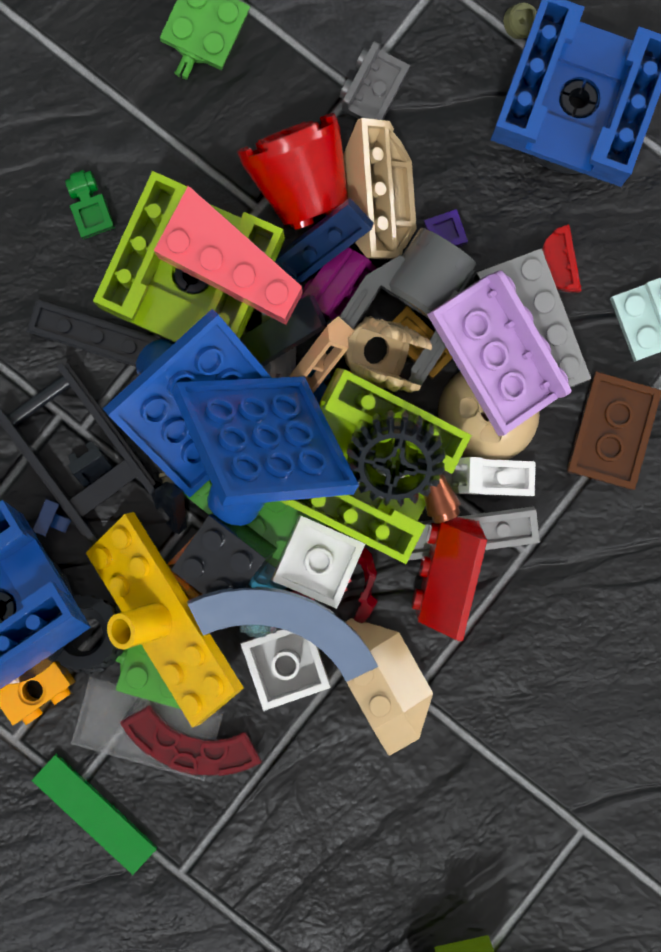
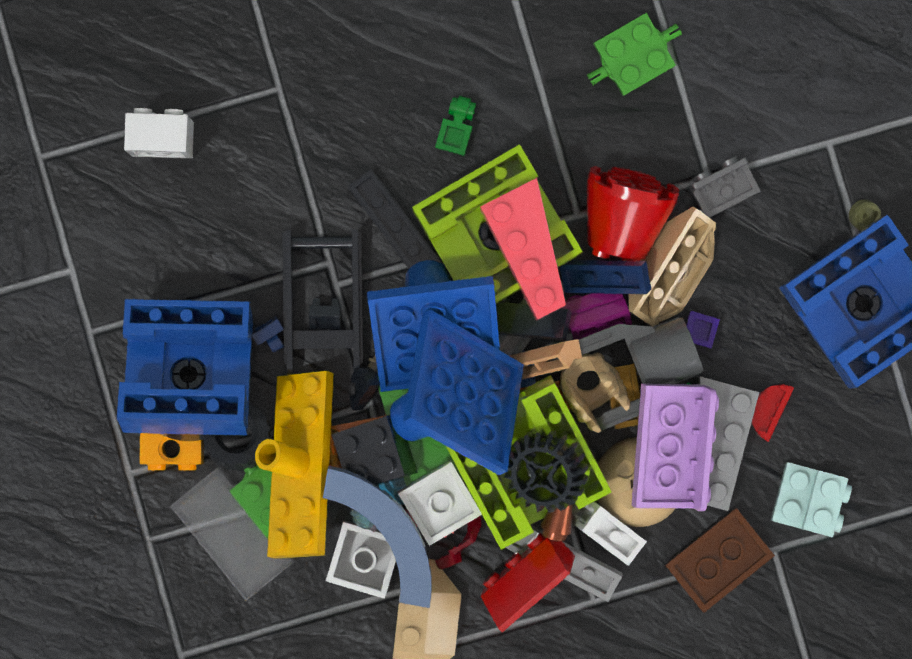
camera: 30 degrees right, 0 degrees up
green tile [31,754,158,875] -> none
dark red tile [119,704,262,776] -> none

